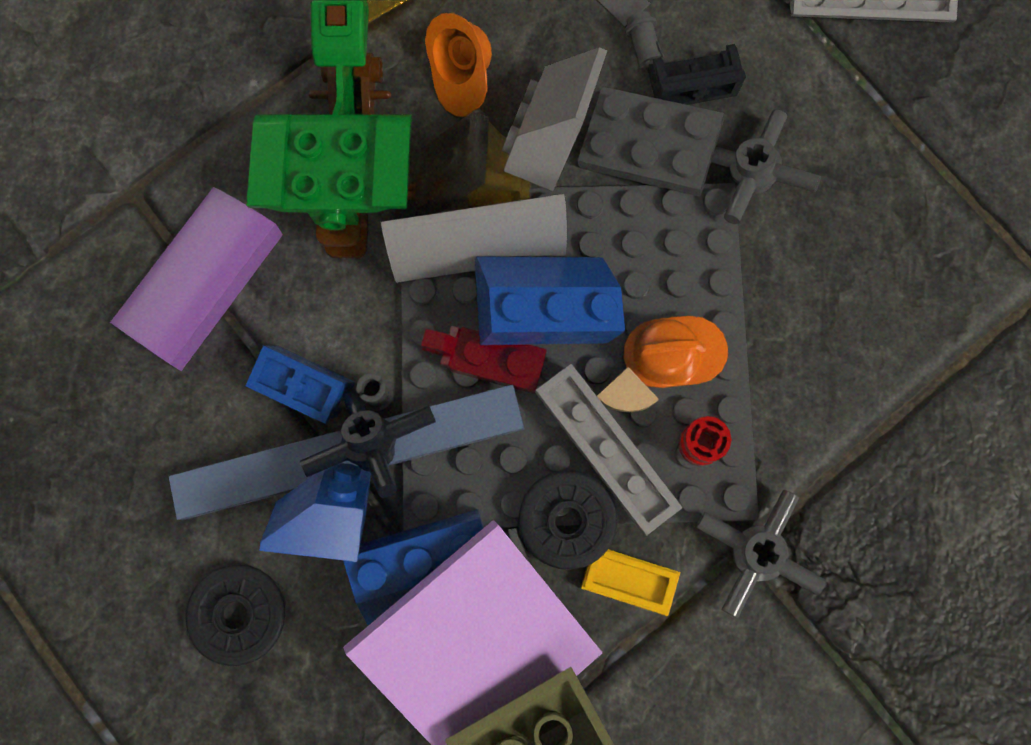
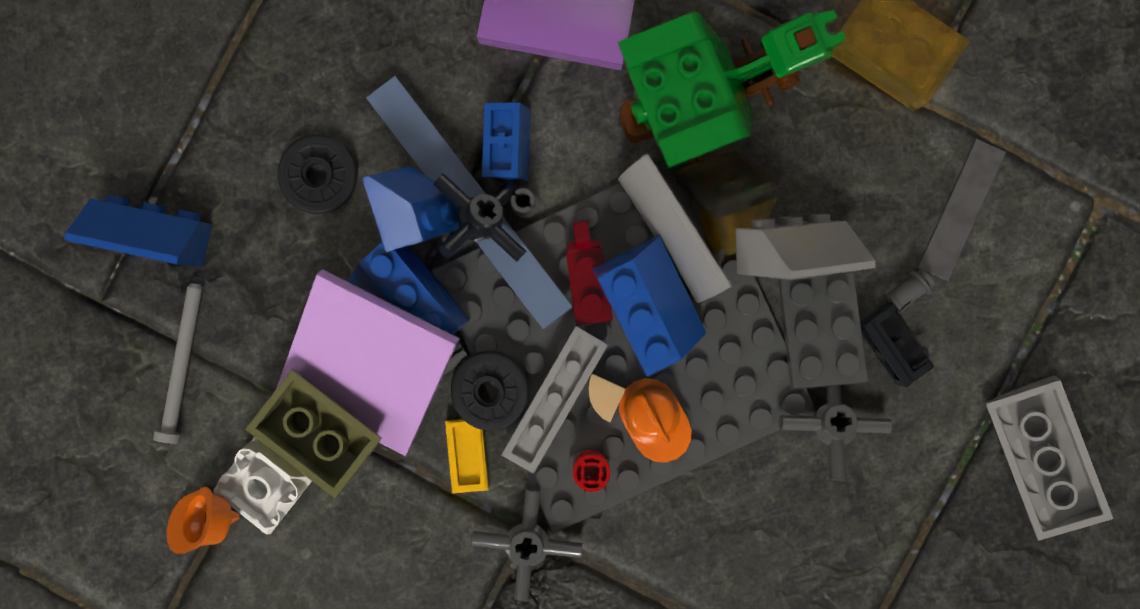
camera: 70 degrees right, 10 degrees up
orange piece [425,13,492,117] -> none

